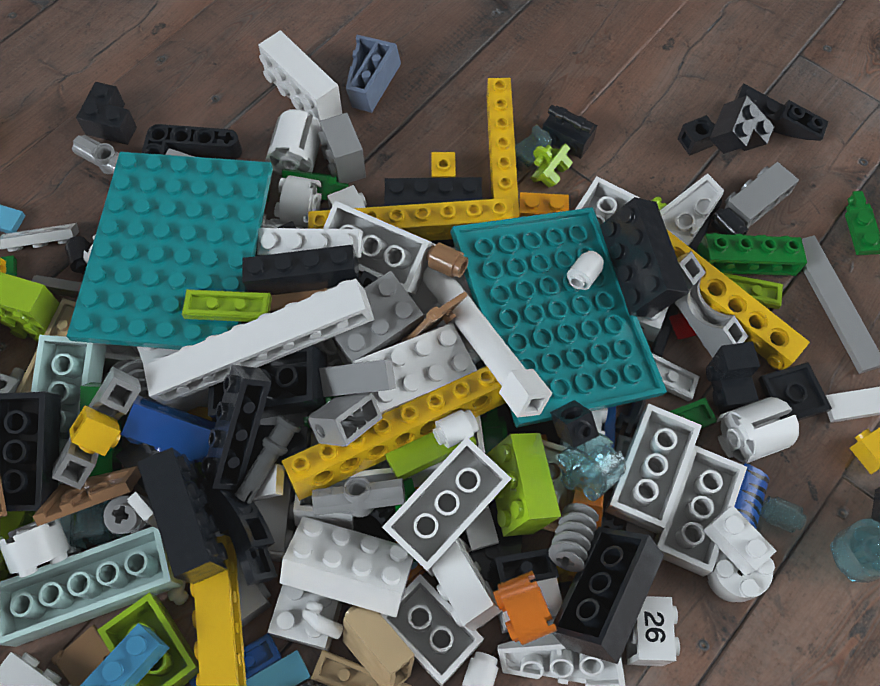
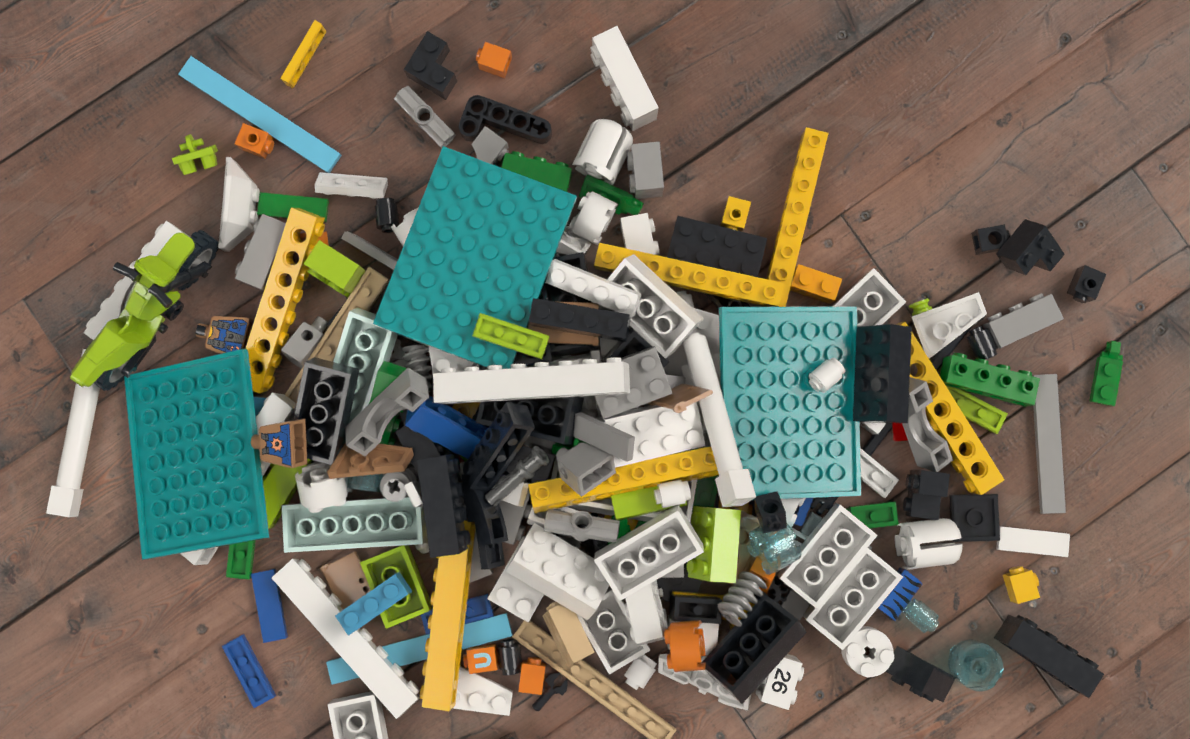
camera: 20 degrees right, 20 degrees up
yellow brick [69,405,121,456] -> none
white arm [303,600,343,639] -> none
sand blue wedge [346,35,401,113] -> none
medium nougat brick [426,243,469,278] -> none
clear light blue bracket [515,125,552,167] -> none
lime hips [530,143,573,188] -> none
black brick [541,105,598,159] -> none
white brick [703,505,776,575] -> none
black slope [735,83,829,141] -> none
none -> orange brick [476,42,512,78]
none -> black brick [885,646,956,702]
none -> black brick [1067,265,1106,303]

